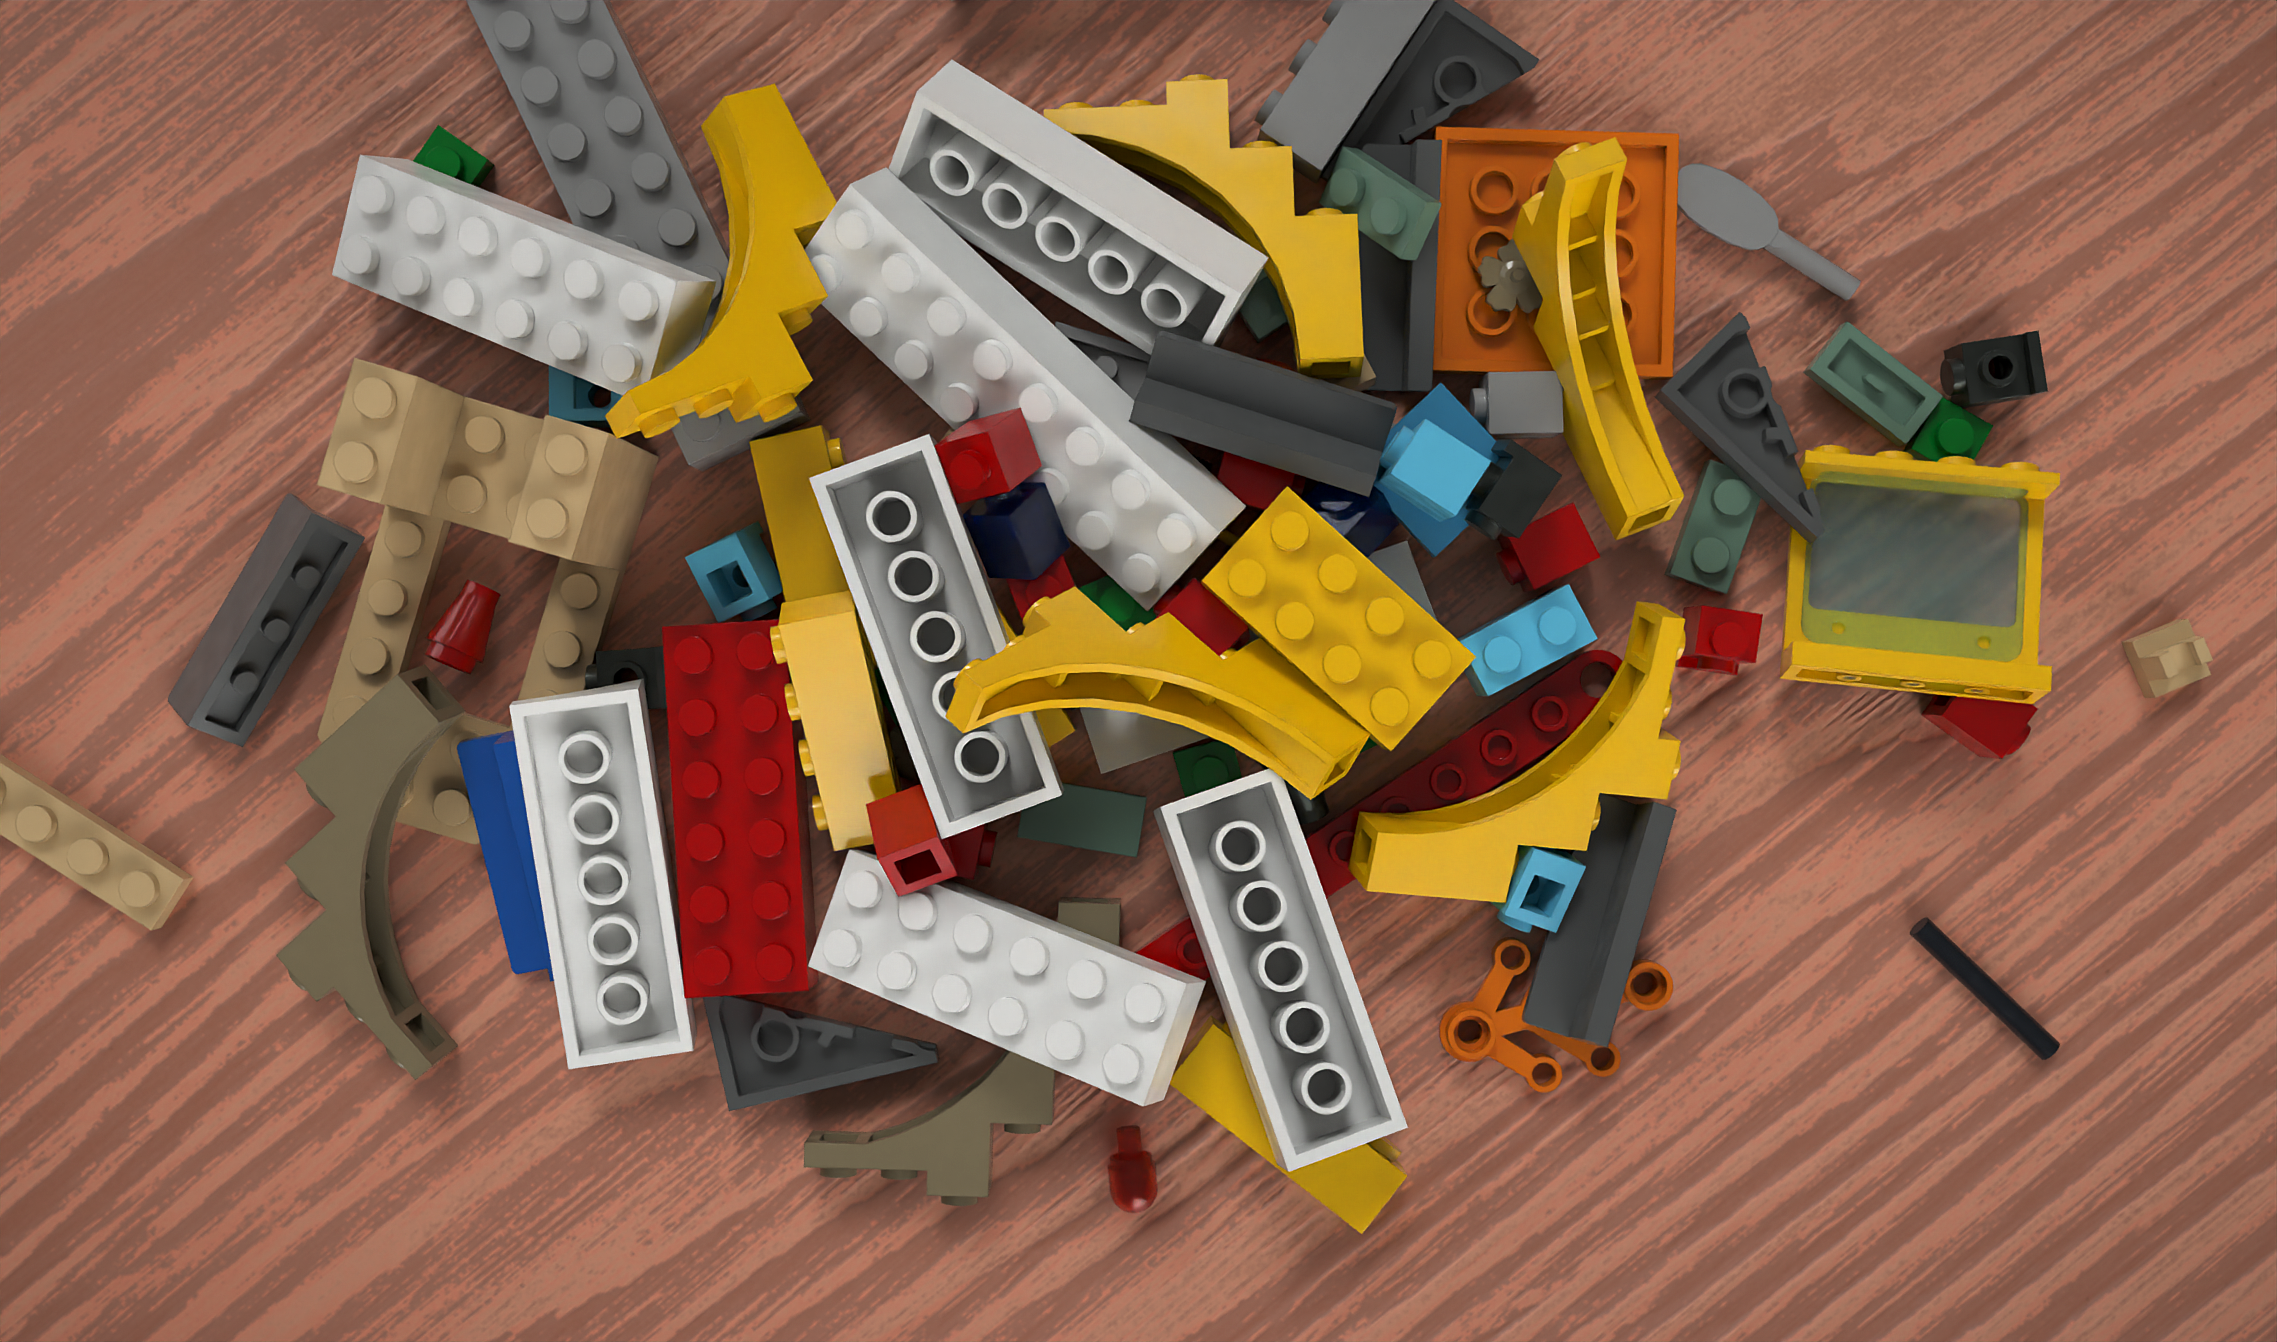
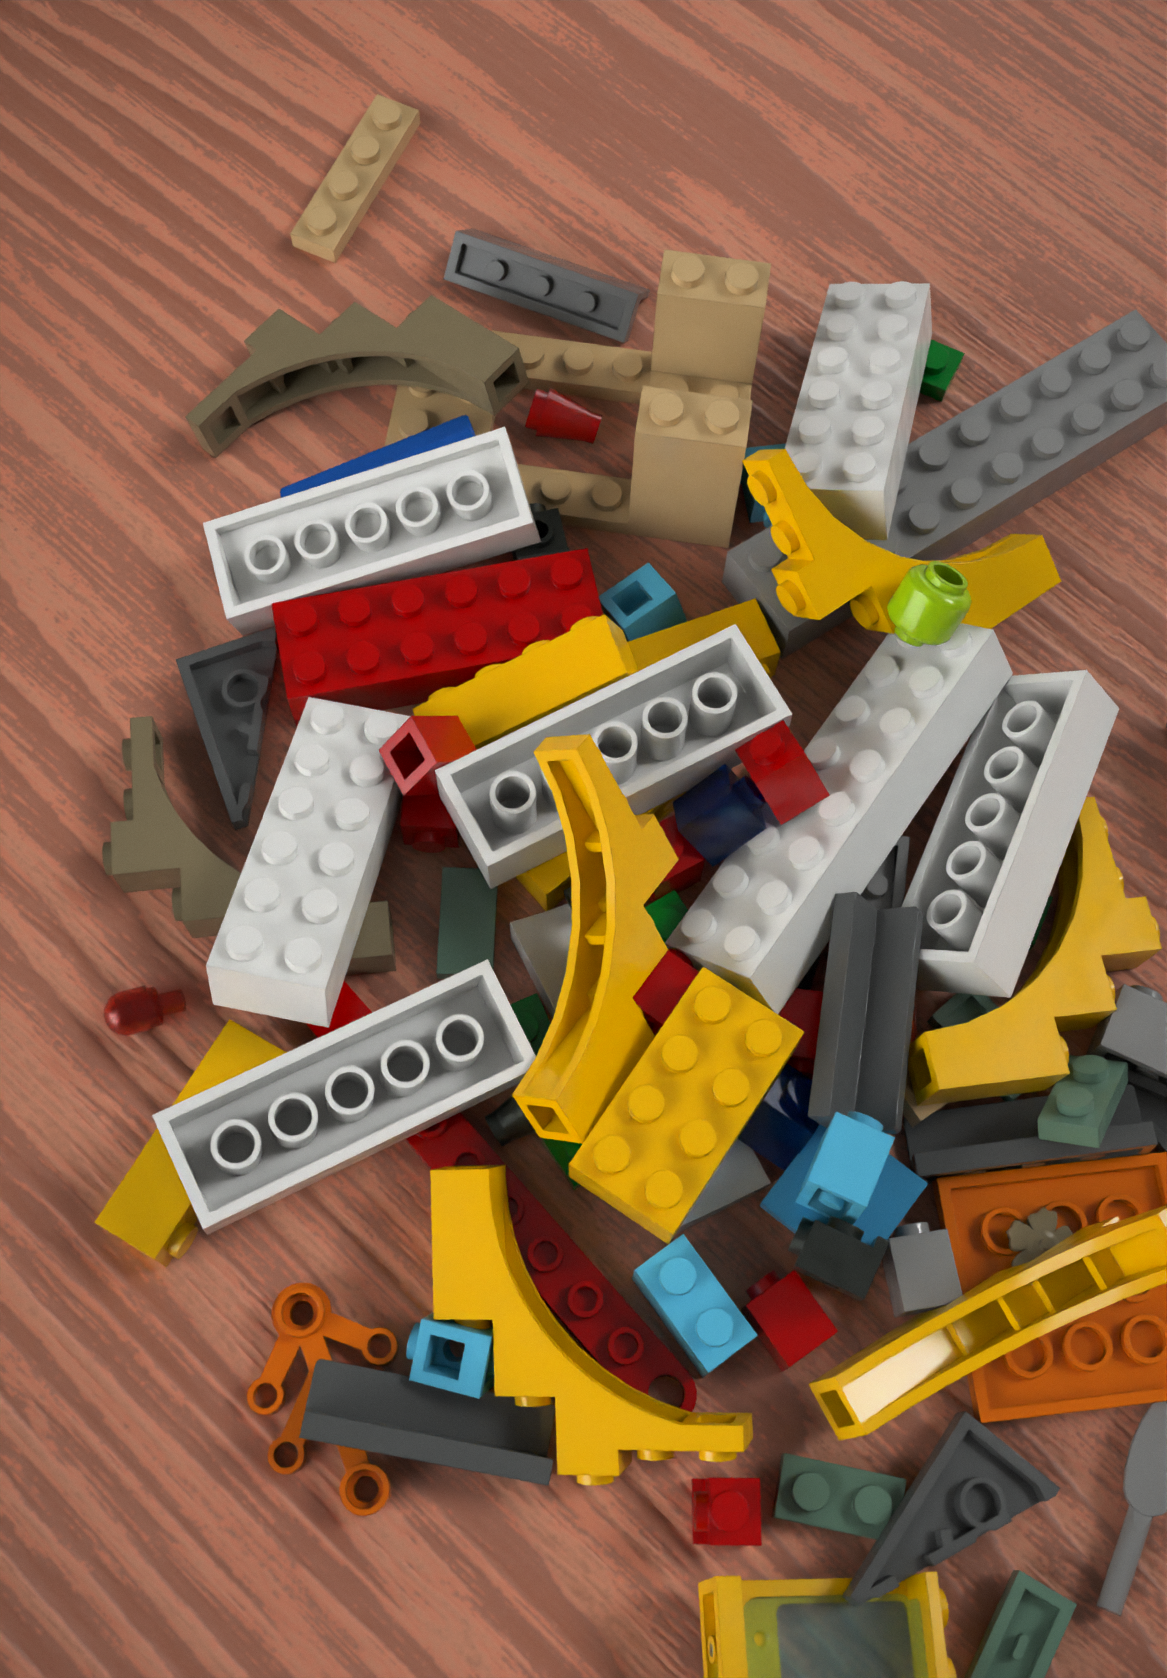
camera: 80 degrees right, 20 degrees down
none -> lime head [887,561,972,647]

